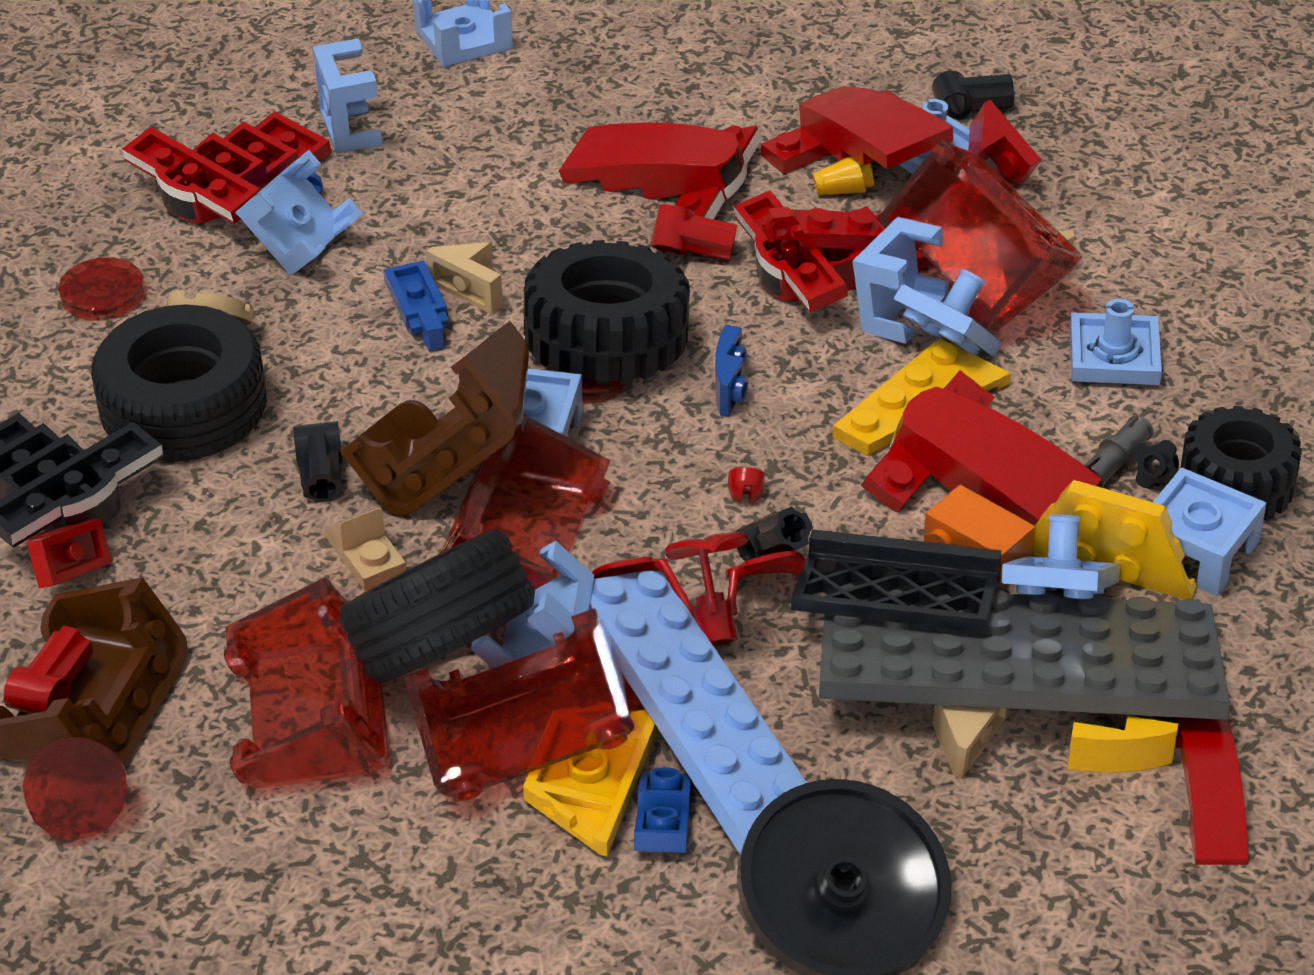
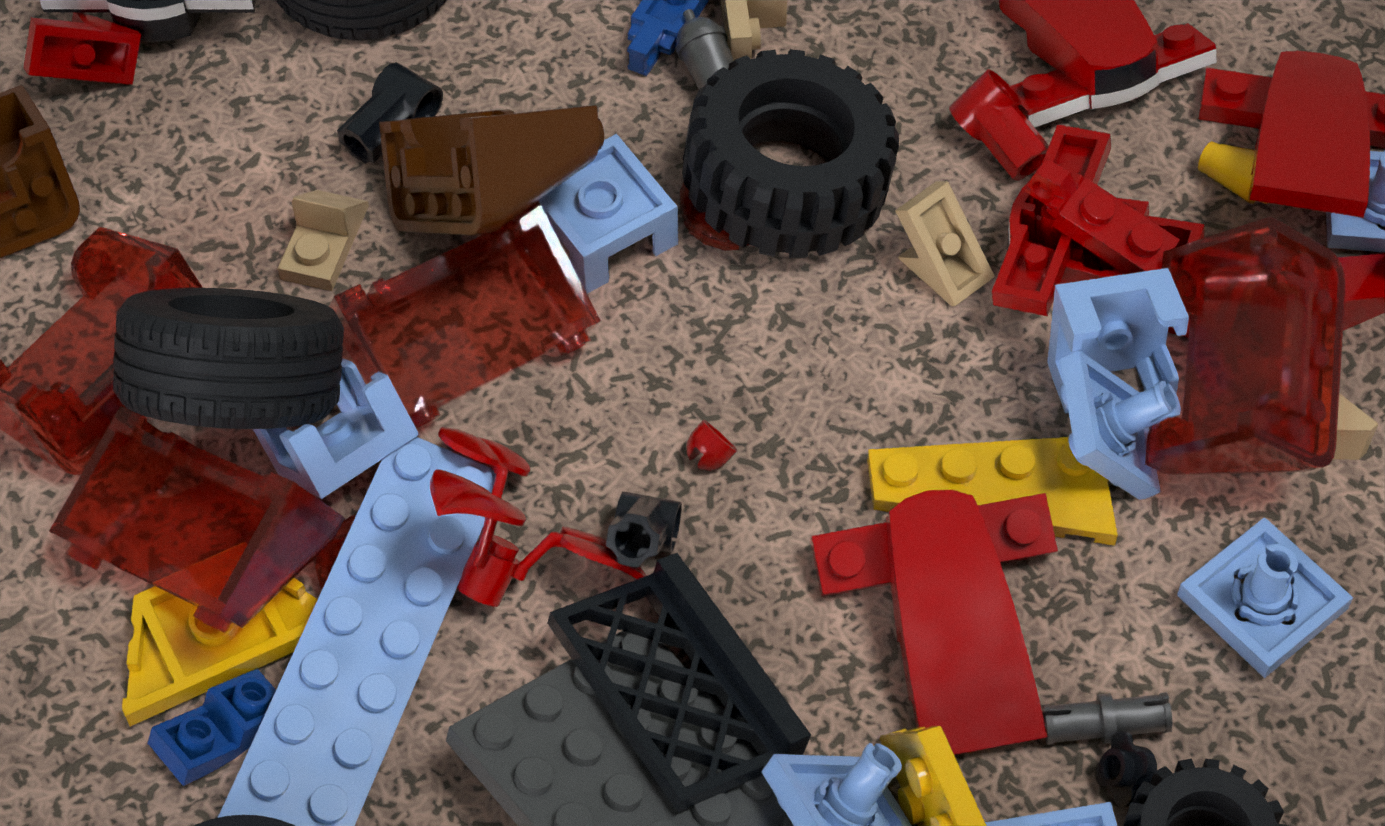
camera: 45 degrees right, 15 degrees up
blue slope [715,324,749,417] -> none
orange brick [923,485,1035,587] -> none
none -> flat silver piece [676,9,734,89]
none -> tan slope [895,181,995,306]

